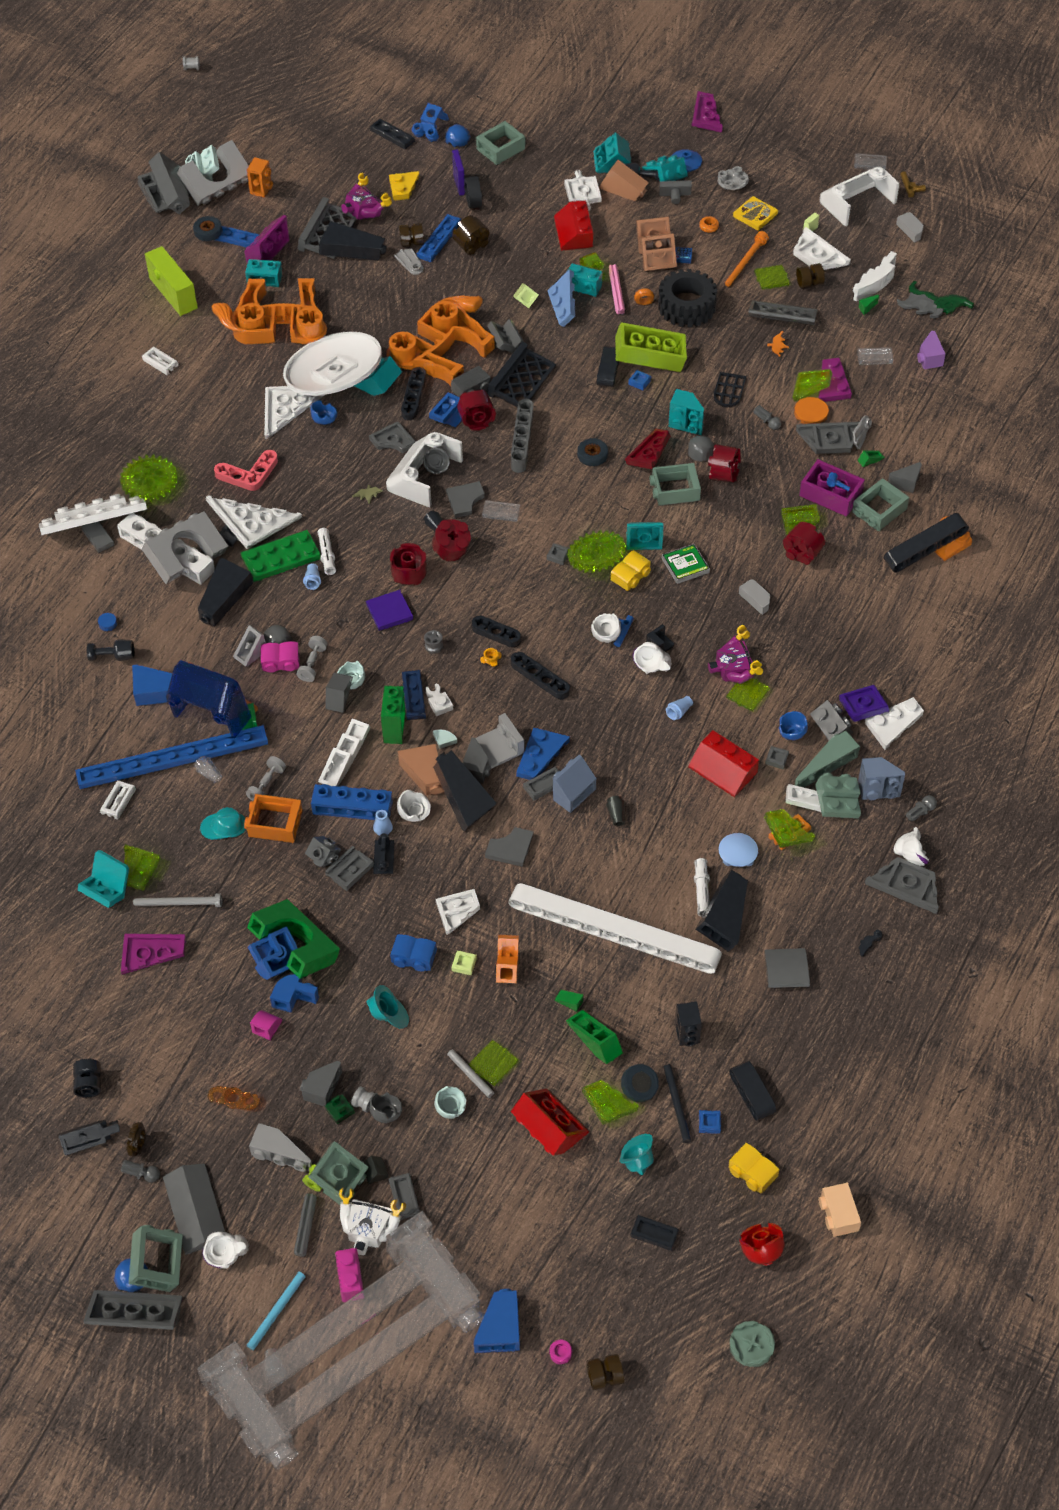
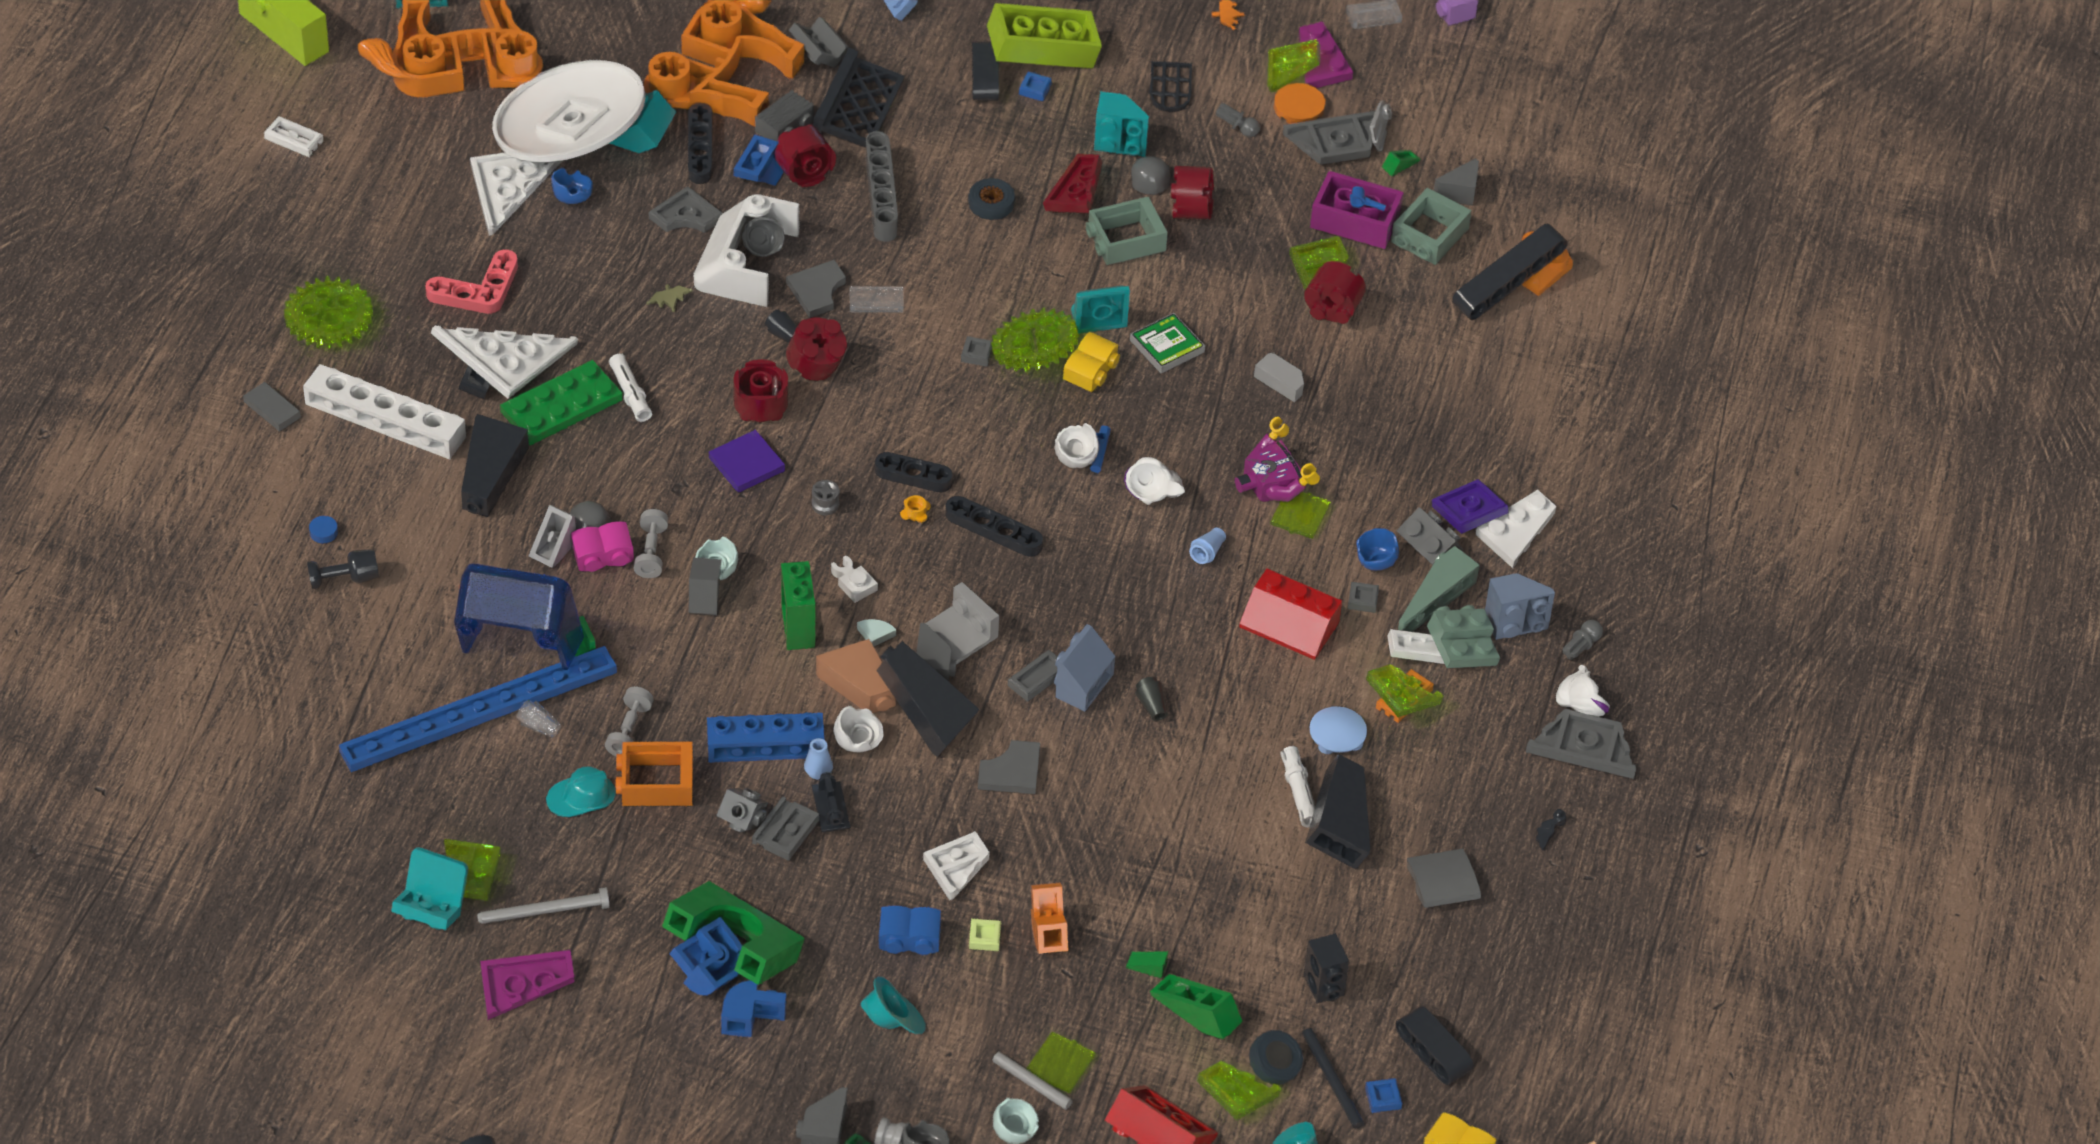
camera: 15 degrees left, 5 degrees down
white plate [39,494,147,535] -> none
white tile [100,780,136,819] -> none
blue slope [132,665,184,706] -> none
light grey arch [142,511,228,584] -> none
dark pink brick [250,1010,282,1040] -> none
light blue cone [303,564,321,590] -> none
white slope [318,719,370,786] -> none
dark blue tile [402,670,426,721] -> none
white beam [509,884,722,974] -> none
blue wing [516,728,570,780] -> none
black panel [646,624,674,652] -> none

